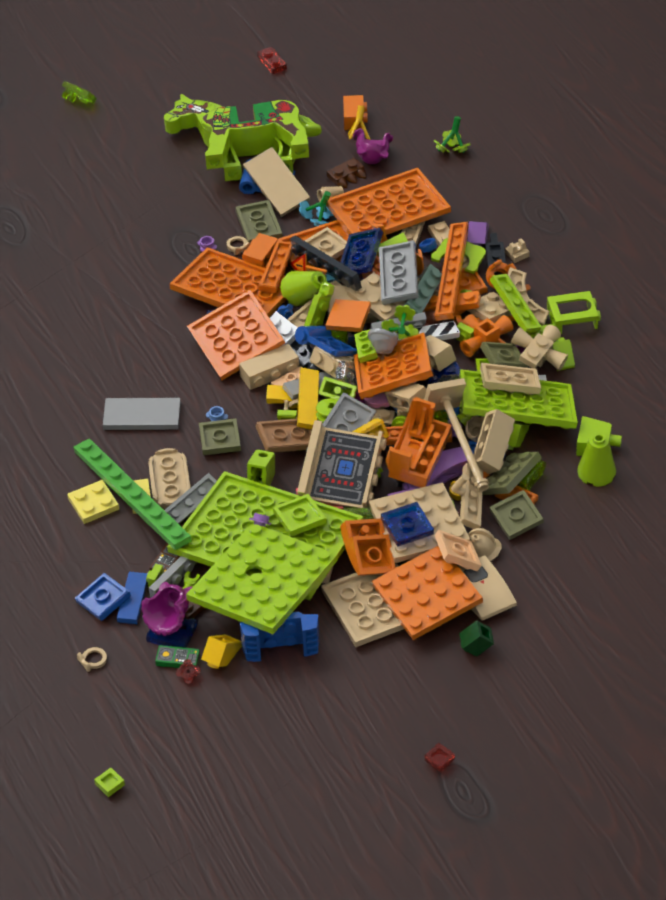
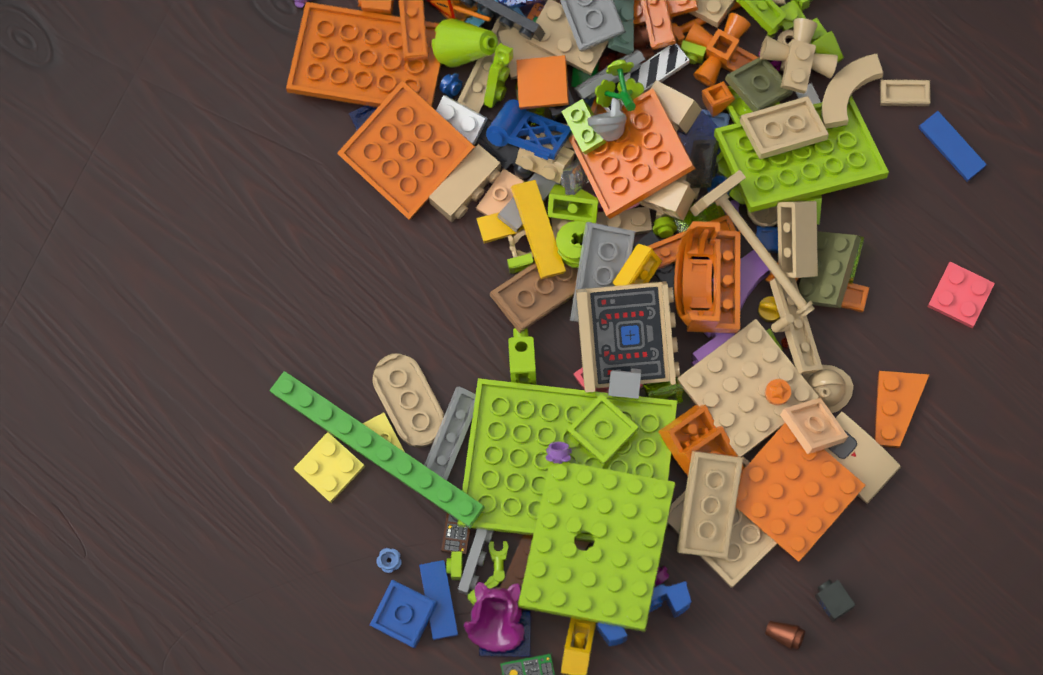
camera: 15 degrees left, 30 degrees up
light grey tile [103,398,181,430] -> none
olive plate [199,418,241,455] -> none
medium blue plate [206,406,228,421] -> none
clear blue plate [381,502,434,547] -> none
dark green brick [459,621,494,657] -> none
olive plate [490,490,544,540] -> none
lime torso [576,416,622,456] -> none
lime cone [577,434,616,487] -> none
none -> medium blue plate [376,548,401,573]
none -> light grey panel [608,368,641,399]
none -> tan tile [677,451,743,559]
none -> orange slope [702,81,735,117]
none -> orange tile [765,379,791,406]
none -> copper cone [765,621,805,650]
none -> pearl dark grey brick [815,580,855,622]
none -> tan tile [821,54,883,129]
none -> orange wing [874,371,929,448]
none -> tan tile [880,80,930,106]
none -> blue tile [919,111,987,182]
none -> coral plate [927,262,995,328]

